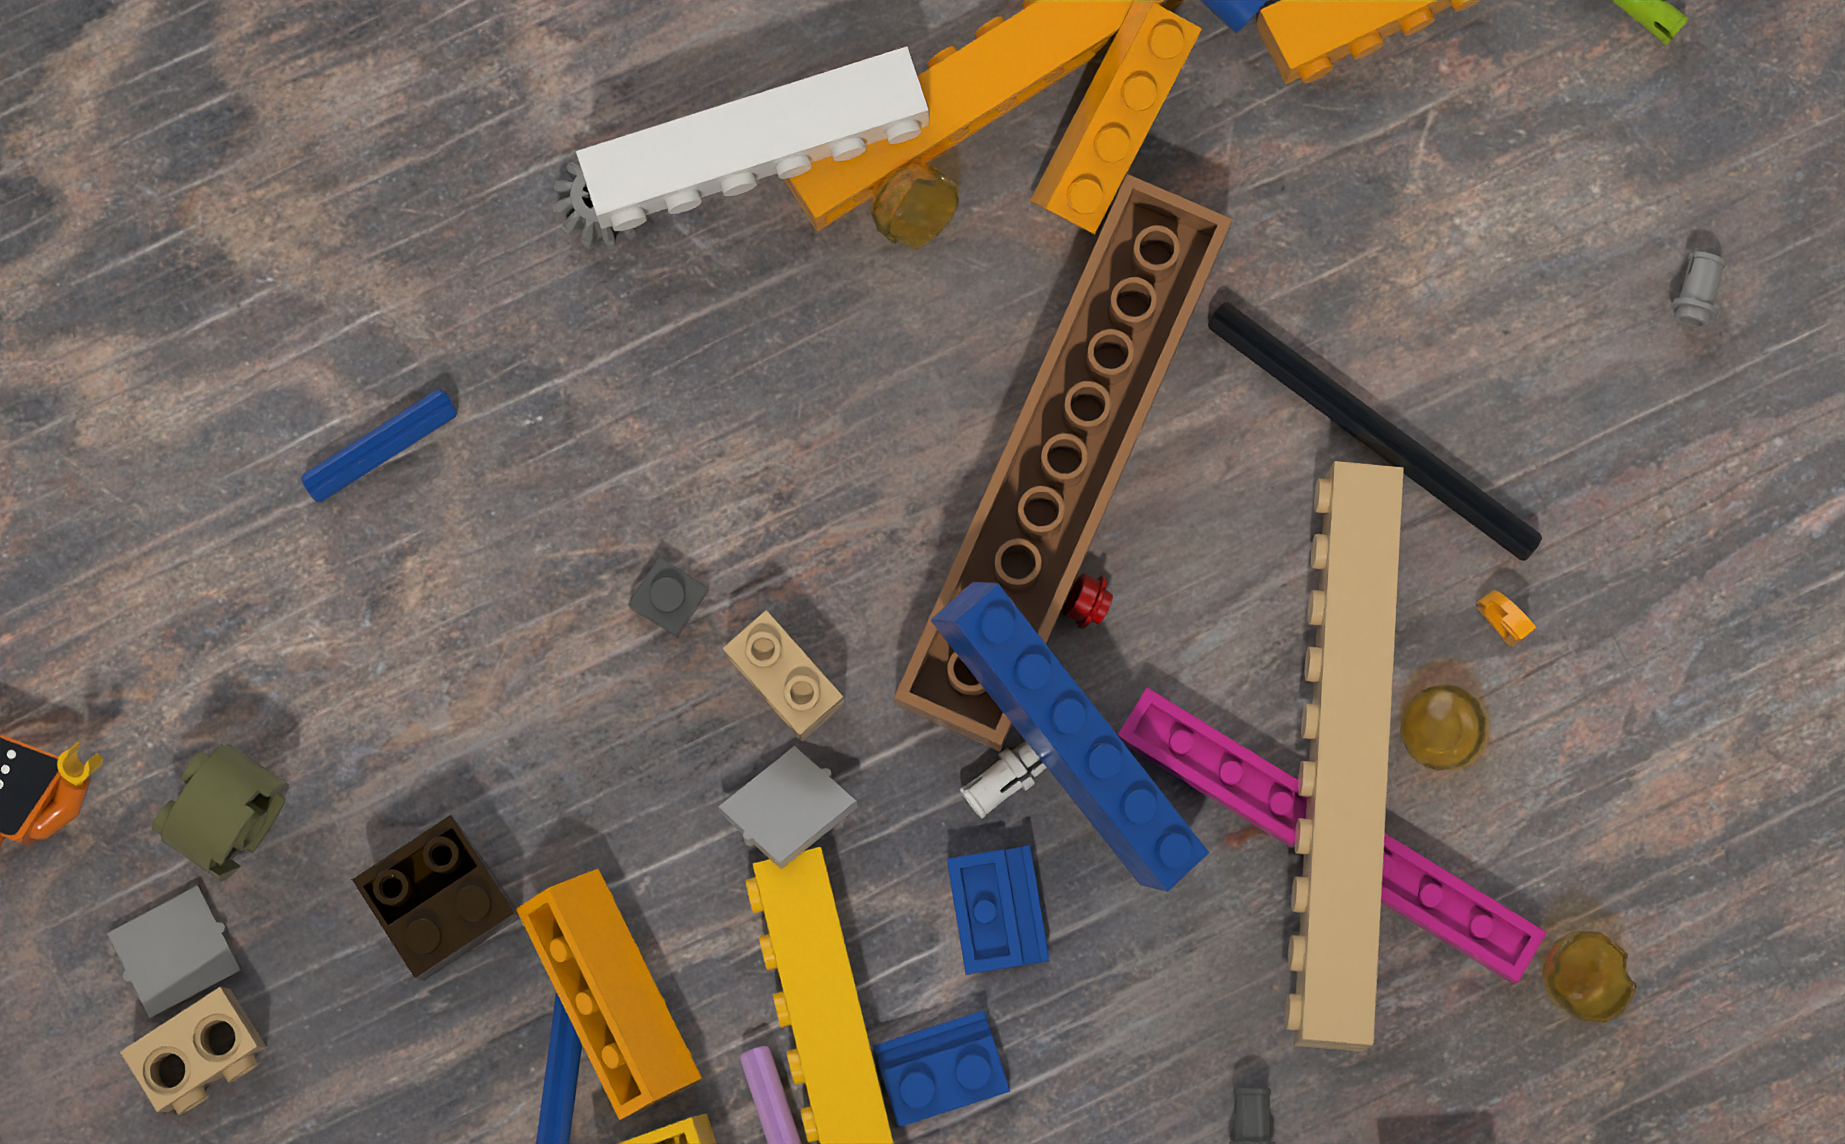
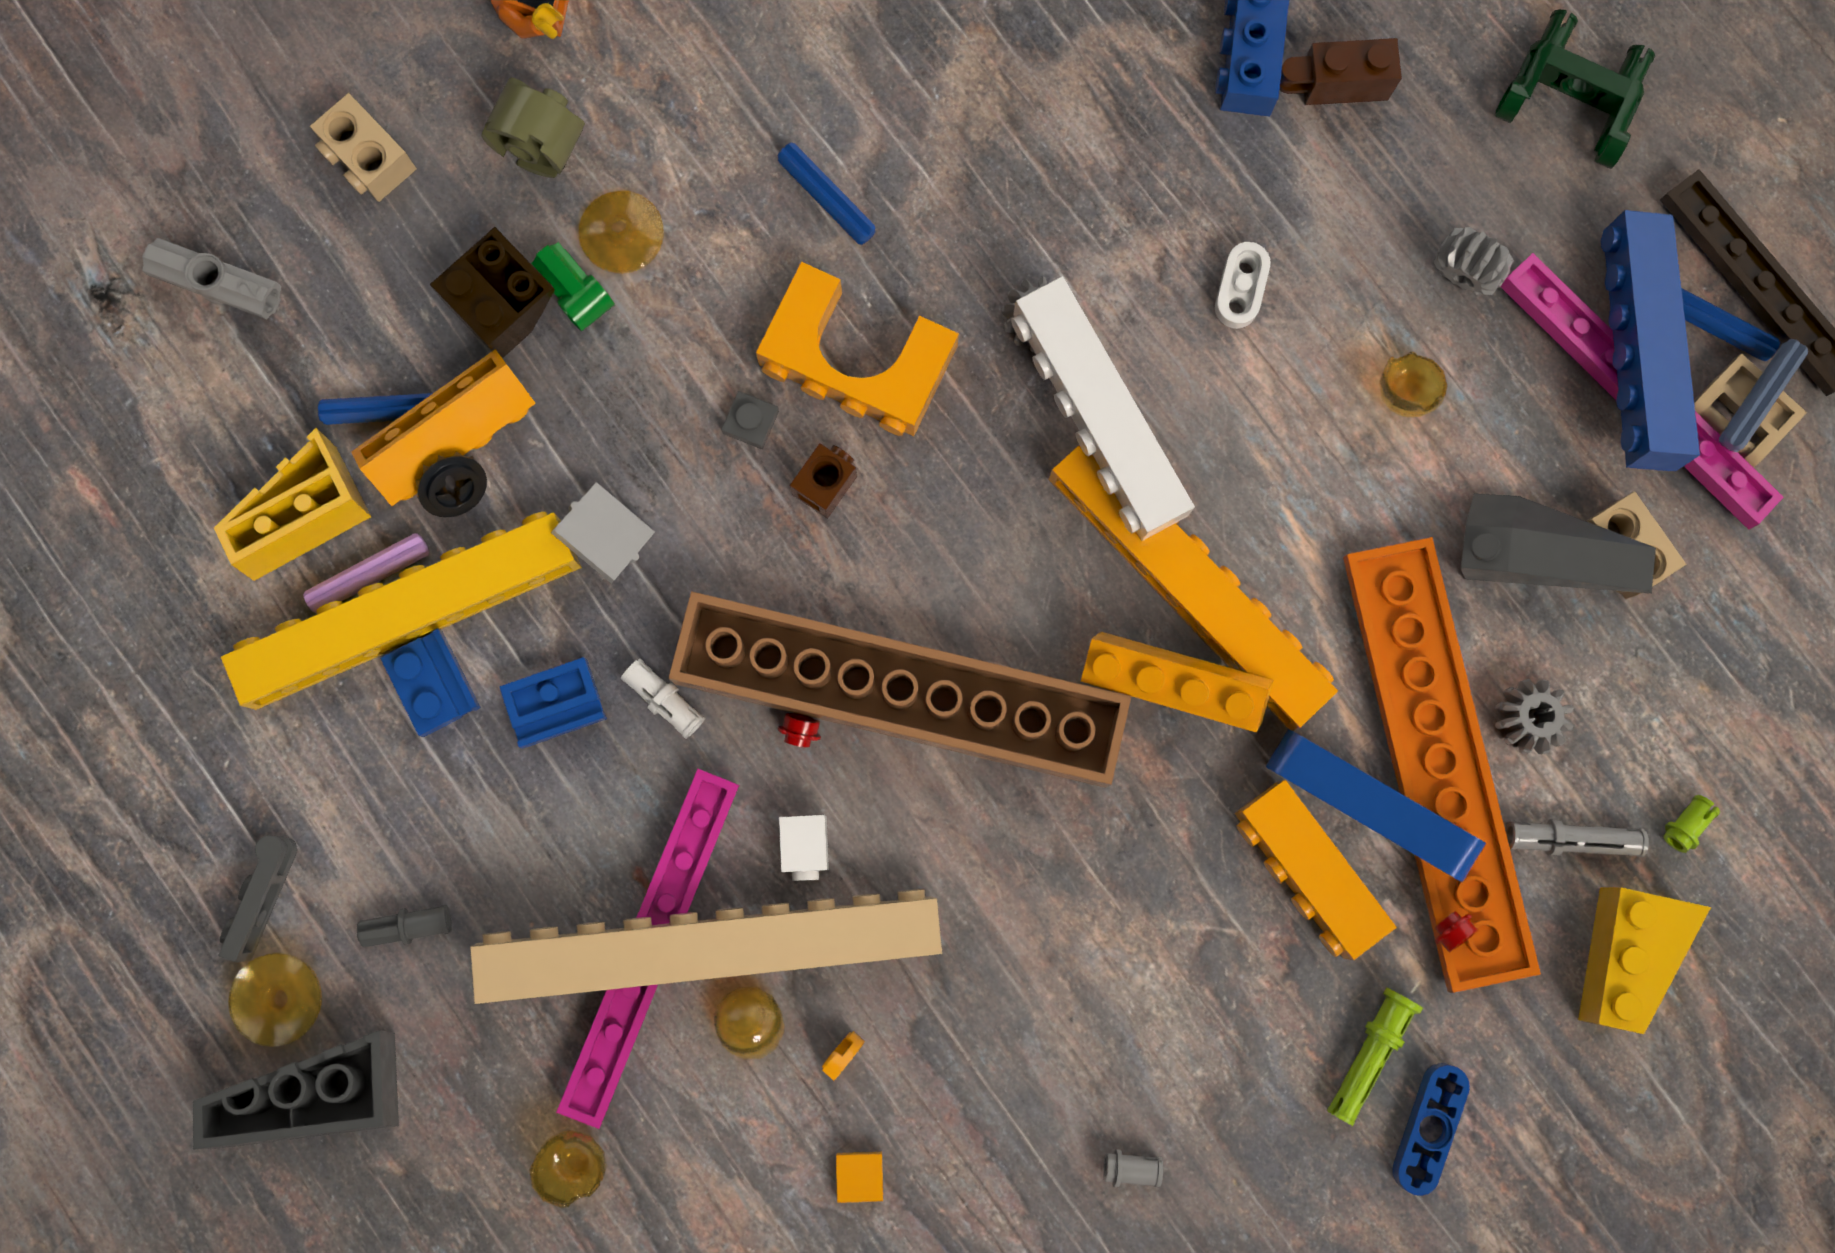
camera: 75 degrees right, 0 degrees up
light grey piece [107,885,243,1019] -> none
tan brick [722,610,845,742] -> none
clear yellow hair [870,163,959,249] -> none
blue brick [930,582,1209,892] -> none
black axle [1208,302,1542,561] -> none
none -> black gear [415,451,487,518]
none -> green piece [531,242,615,332]
none -> clear yellow dish [578,191,664,274]
none -> light orange arch [756,261,959,436]
none -> white brick [779,815,829,881]
none -> reddish brown brick [789,443,857,519]
none -> light orange tile [836,1151,883,1203]

